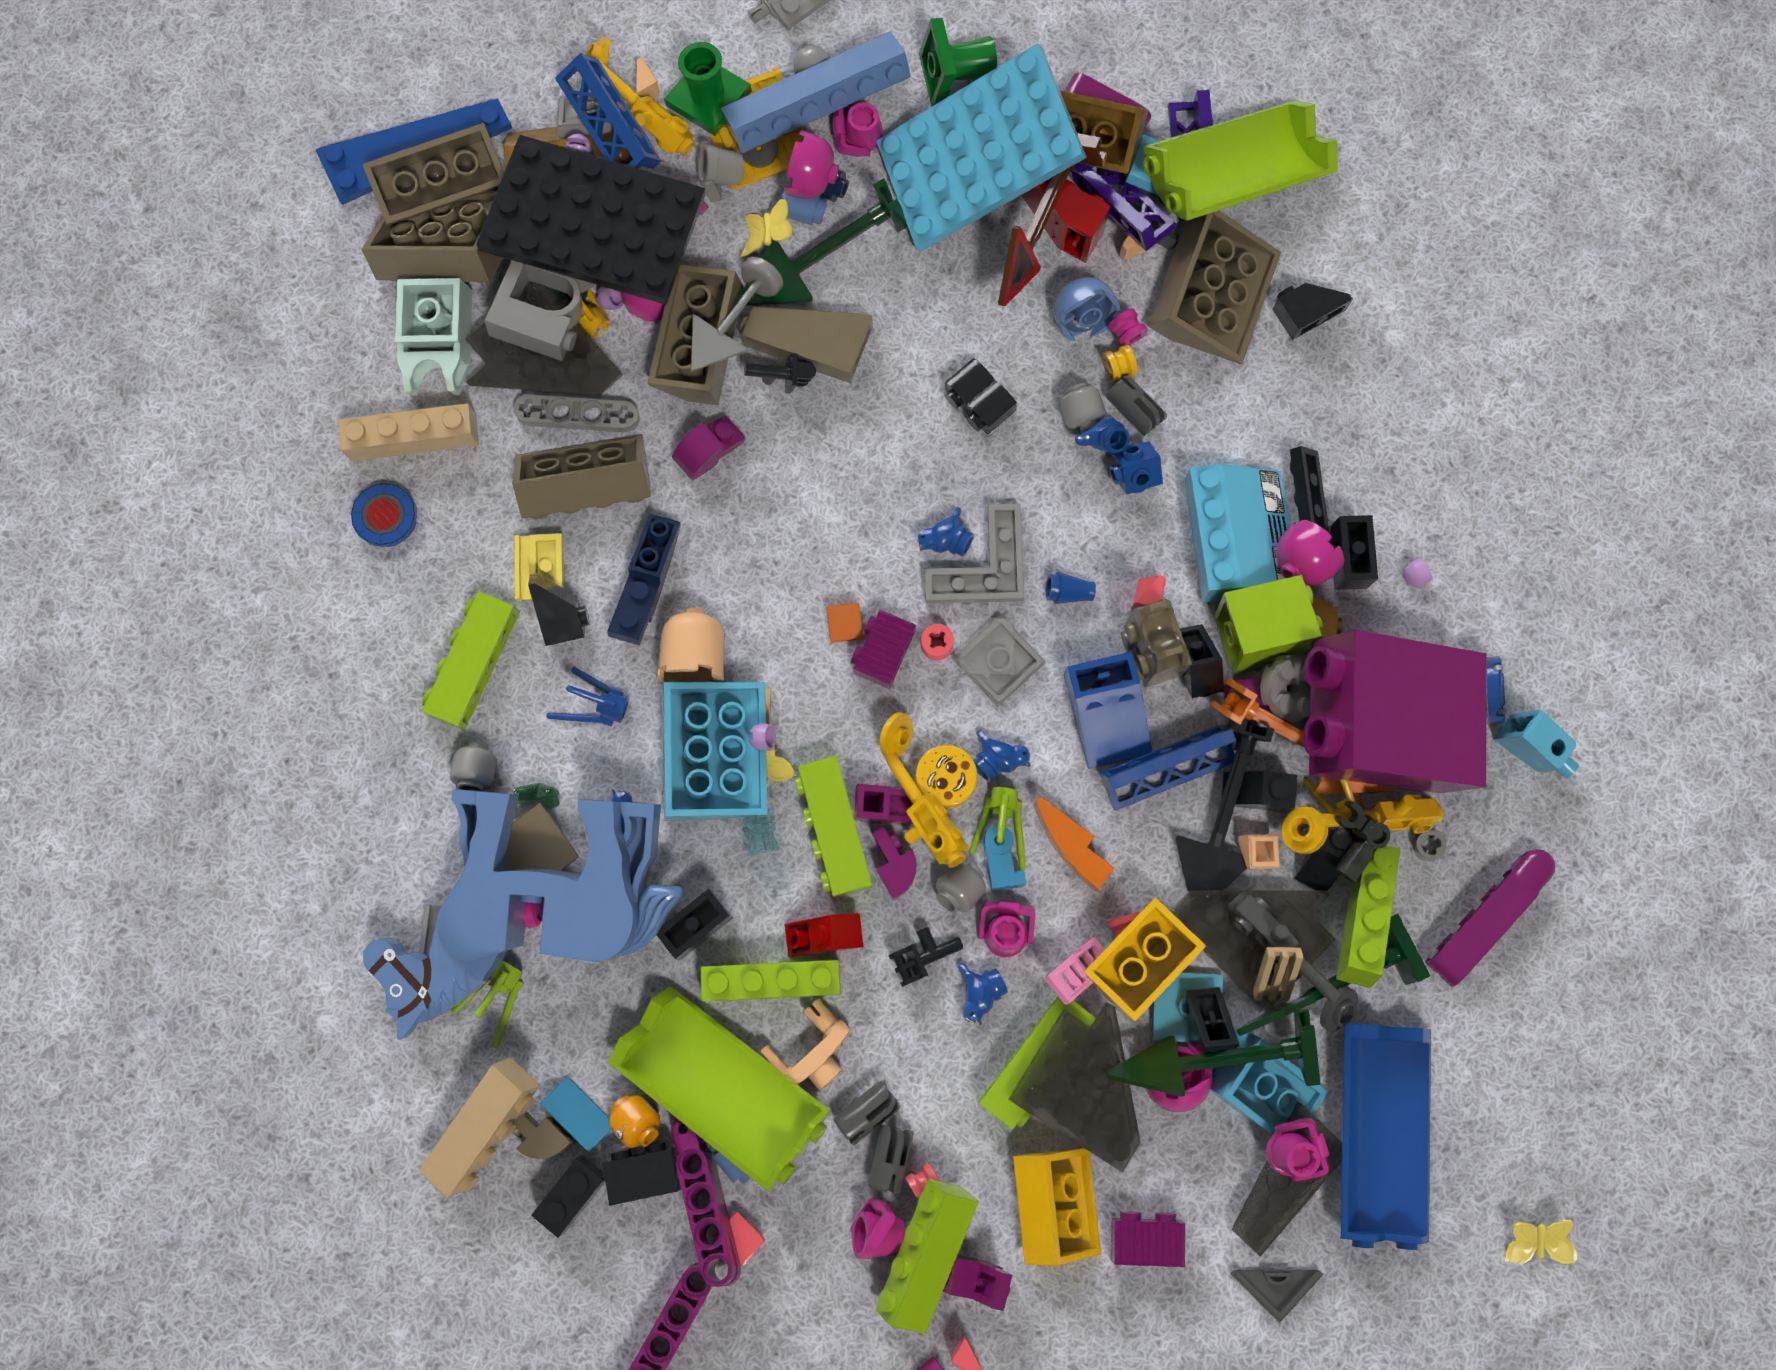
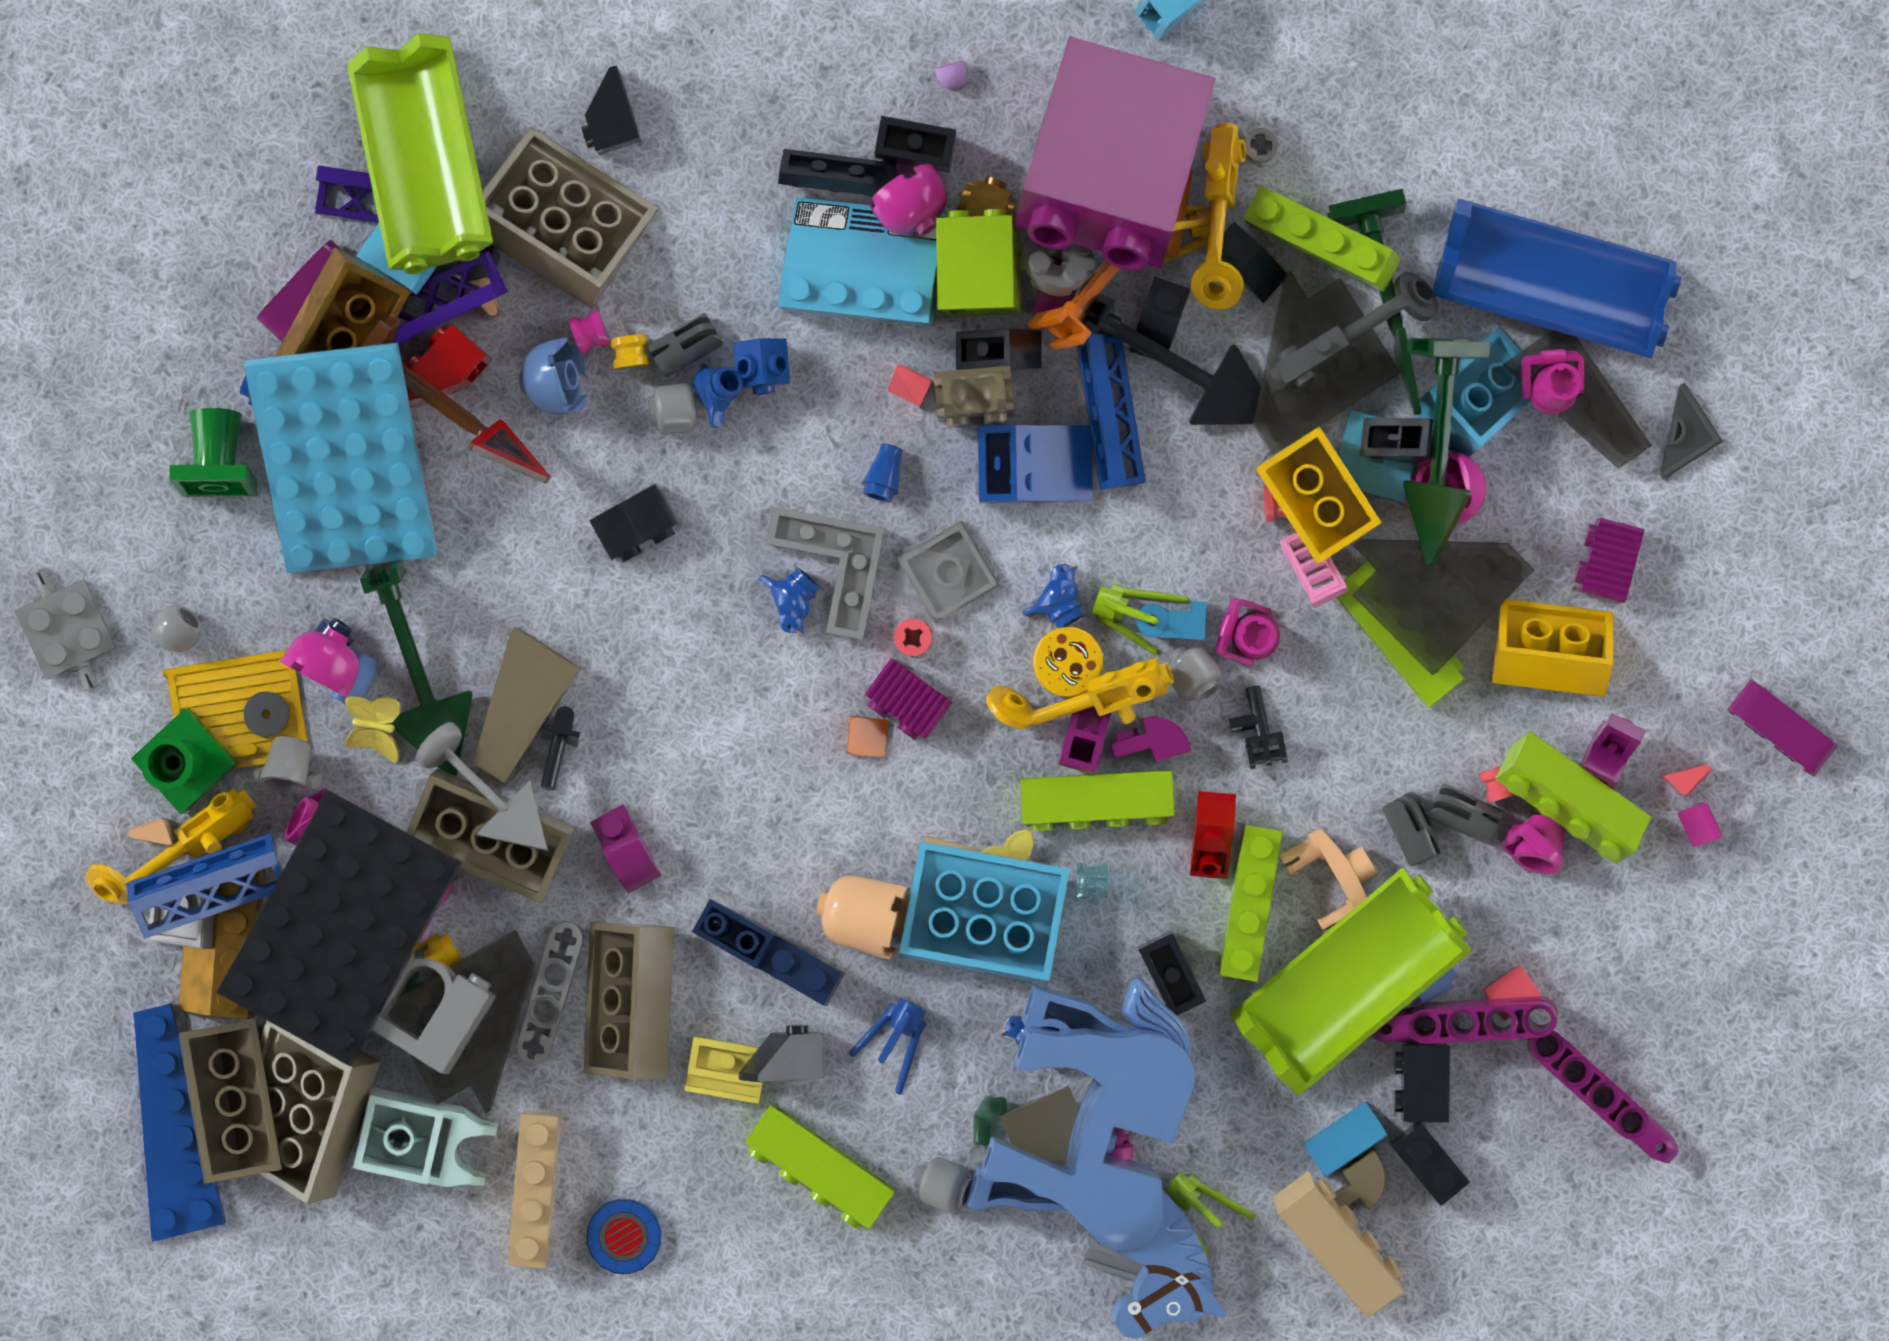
camera: 80 degrees left, 10 degrees up
lavender hinge [565,133,592,155] -> none
light orange head [609,1095,660,1148] -> none
medium blue brick [721,31,911,153] -> none
lavender hinge [748,723,776,751] -> none
dark pink piece [833,102,883,157] -> none
blue animal [957,963,1008,1026] -> none
orange slope [1034,796,1115,892] -> none
light nougat slope [1238,835,1280,869] -> none
tan tile [1253,947,1303,1001] -> none
pearl dark grey bar [1334,801,1391,883] -> none
magenta piece [1425,849,1556,987] -> none
blue tile [1487,656,1505,723] -> none
light yellow piece [1505,1220,1577,1265] -> none

